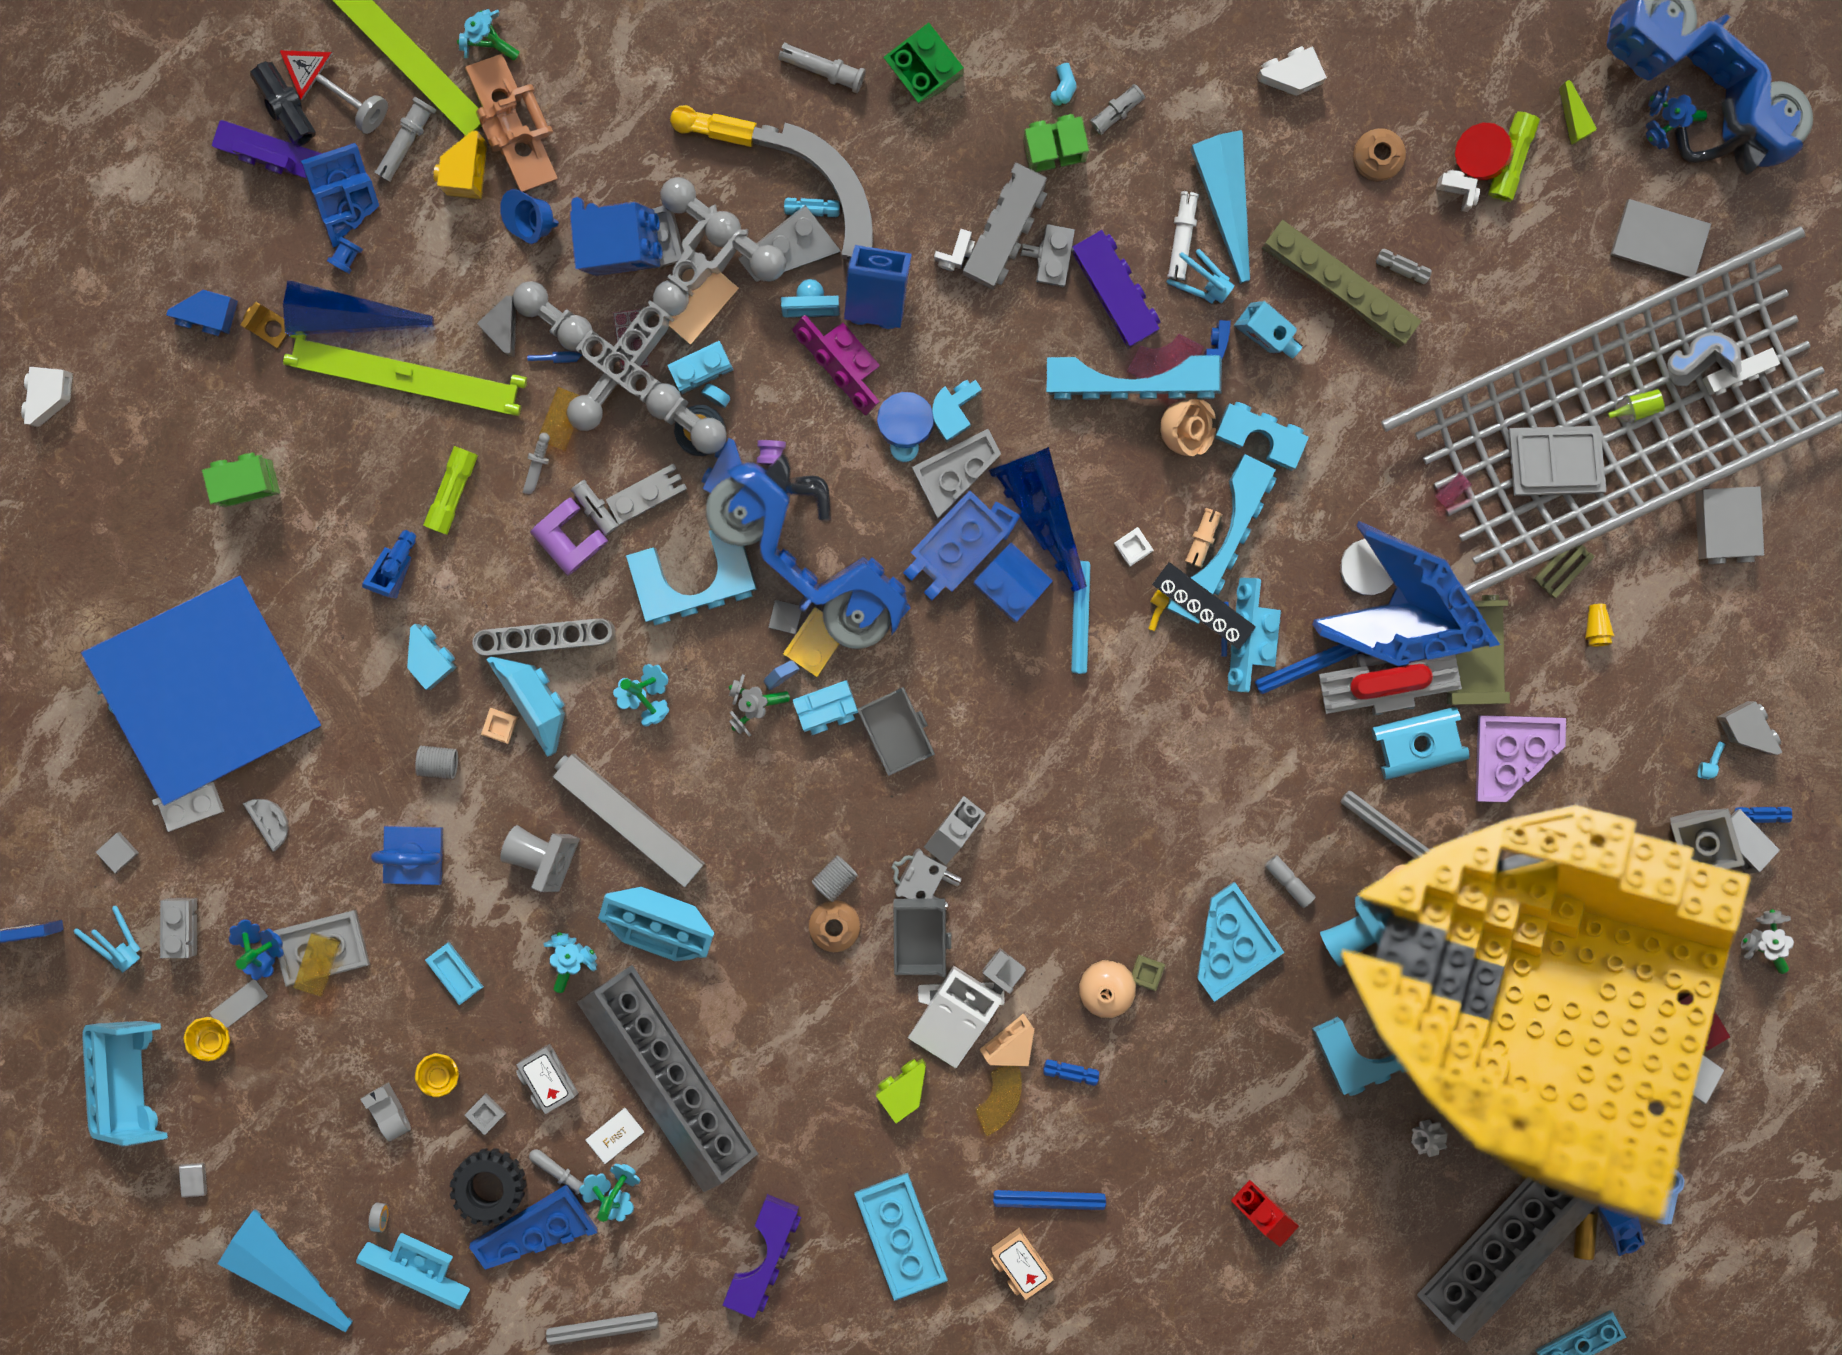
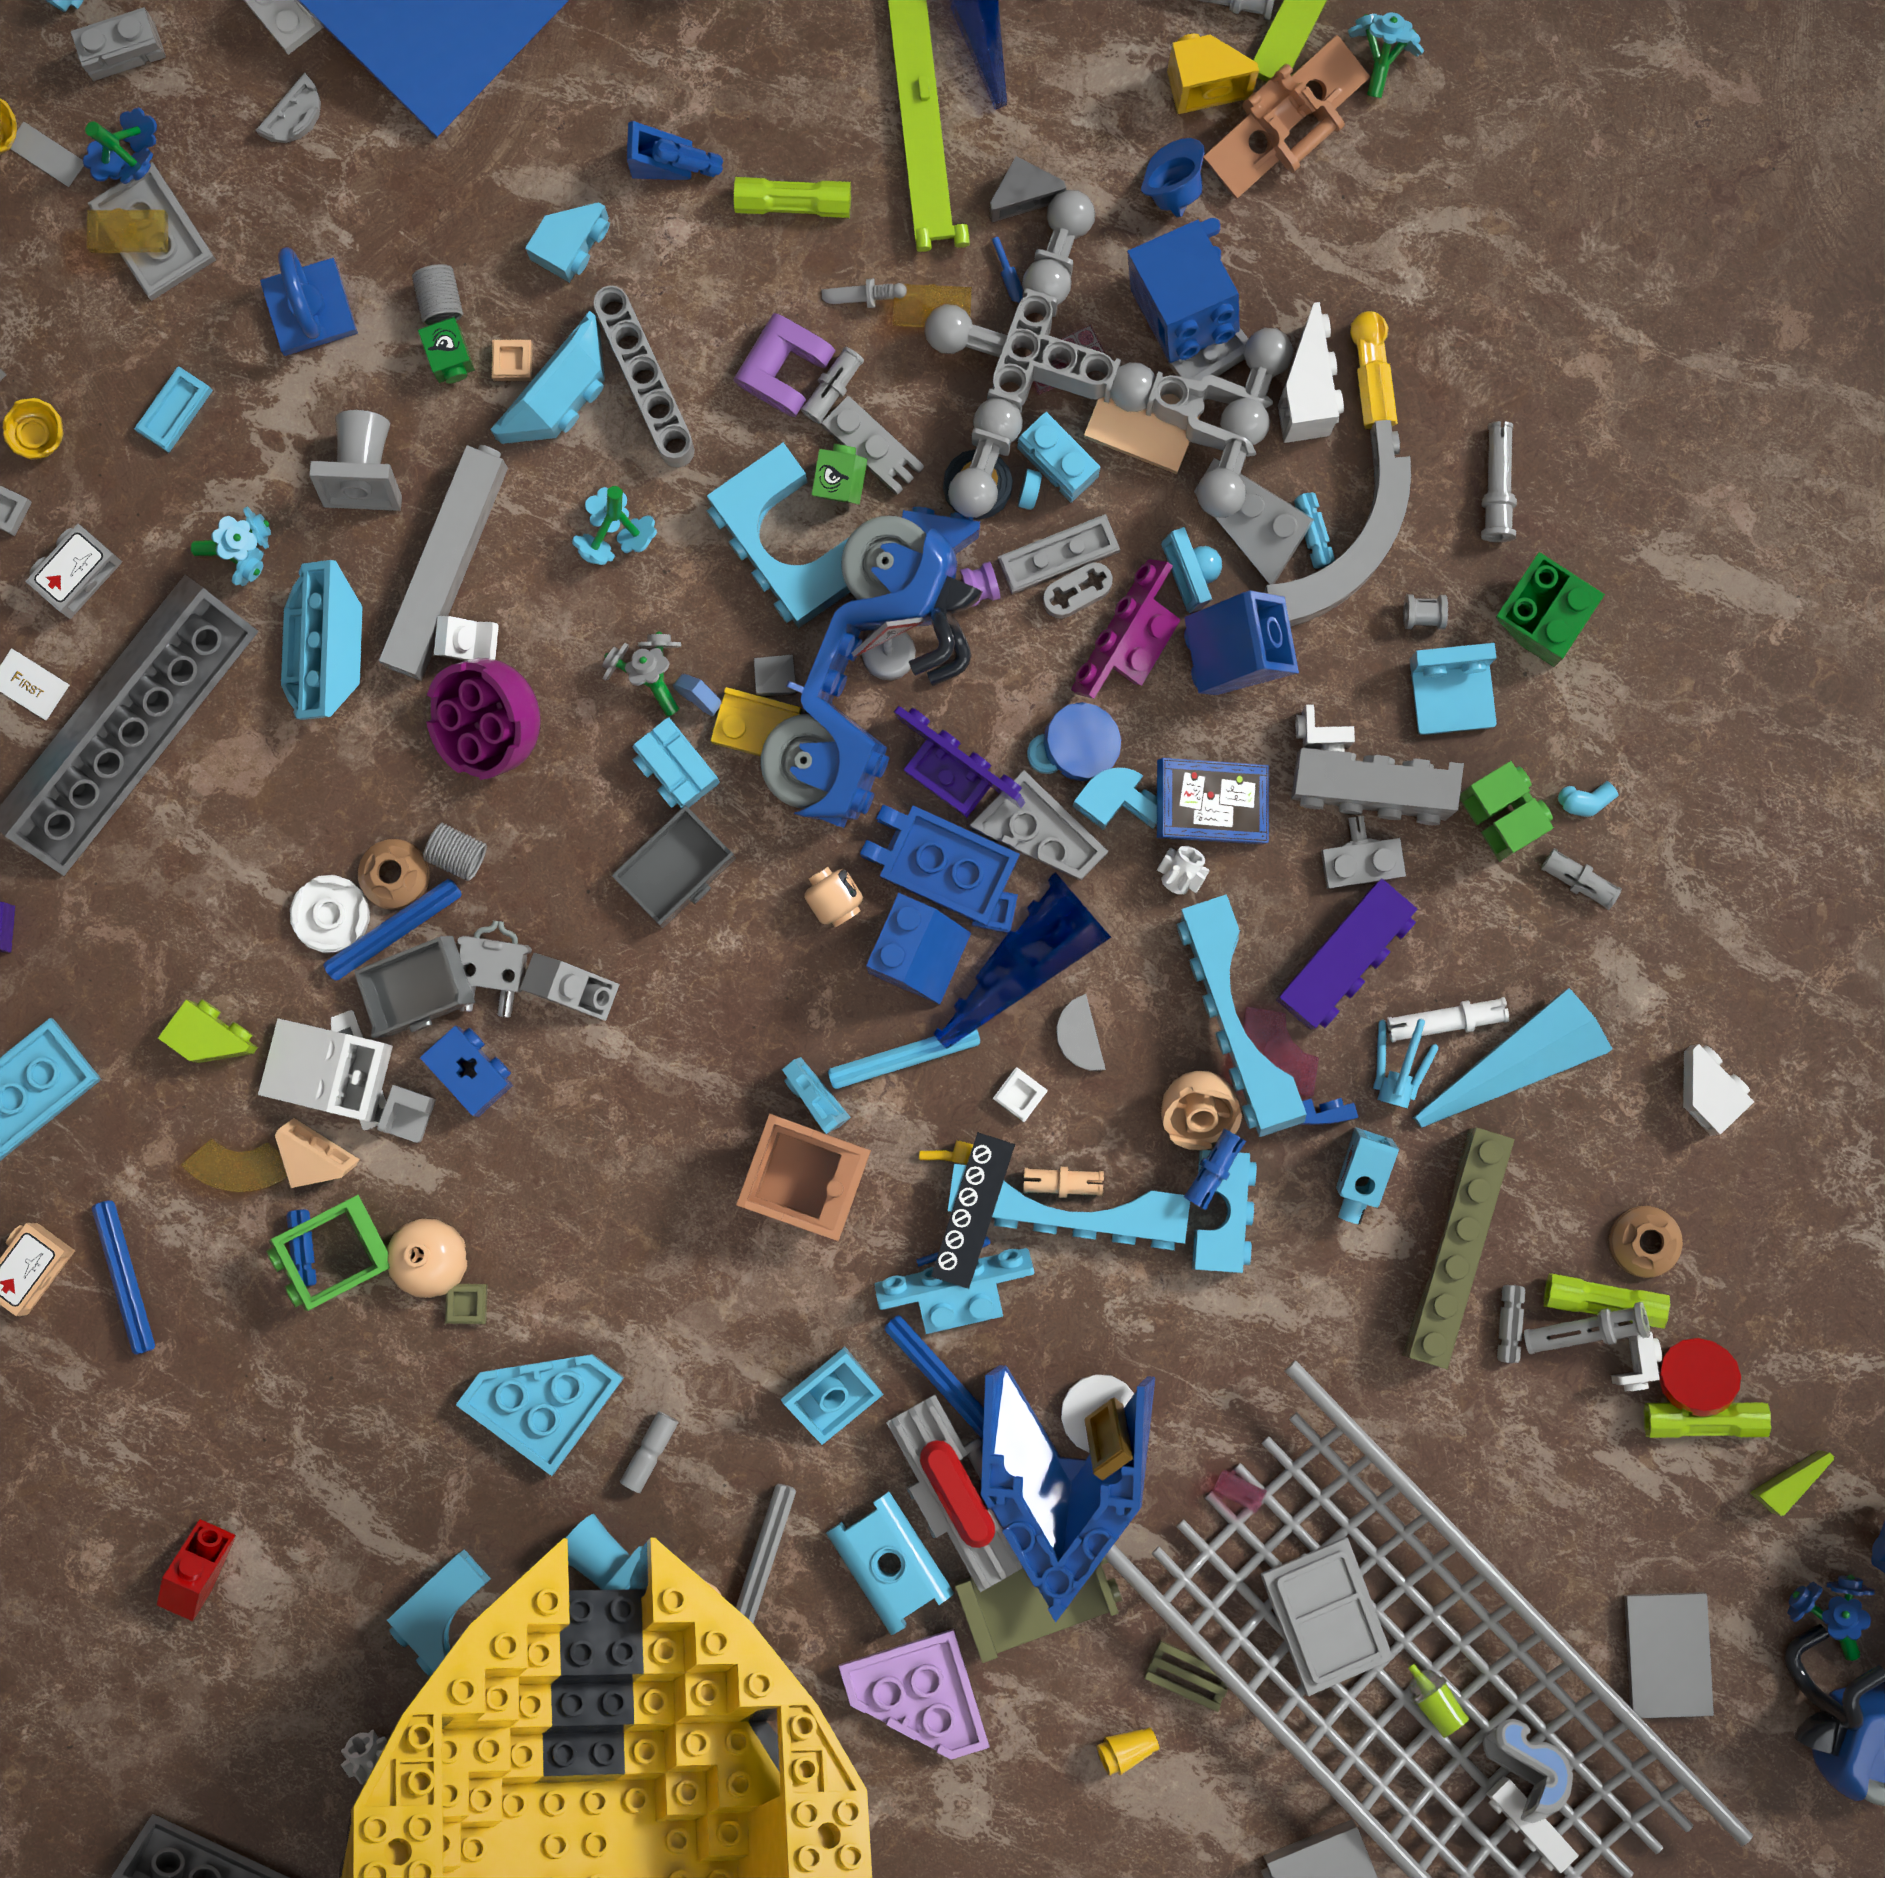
camera: 70 degrees right, 5 degrees down
none -> bright green window [266,1195,390,1311]
none -> white tile [290,875,370,953]
none -> blue axle [323,879,462,981]
none -> green brick [418,317,475,384]
none -> blue brick [420,1026,513,1117]
none -> magenta cylinder [426,658,541,780]
none -> white bracket [434,616,498,661]
none -> nougat piece [736,1114,871,1241]
none -> medium azure slope [781,1347,884,1445]
none -> medium azure wing [782,1057,851,1134]
none -> light nougat head [804,867,863,927]
none -> bright green brick [812,444,868,505]
none -> light grey piece [852,617,925,681]
none -> dark purple bracket [894,705,1026,818]
none -> light grey tile [998,514,1120,595]
none -> light grey beam [1043,562,1113,619]
none -> light grey tile [1056,994,1106,1071]
none -> pearl gold tile [1084,1397,1133,1481]
none -> tile [1157,758,1269,844]
none -> white gear [1157,846,1209,895]
none -> blue pin [1184,1128,1246,1210]
none -> white slope [1278,302,1344,443]
none -> light grey bush [1403,594,1448,629]
none -> medium azure bracket [1409,643,1497,735]
none -> light grey pin [1524,1302,1650,1354]
none -> lime axle [1544,1273,1670,1329]

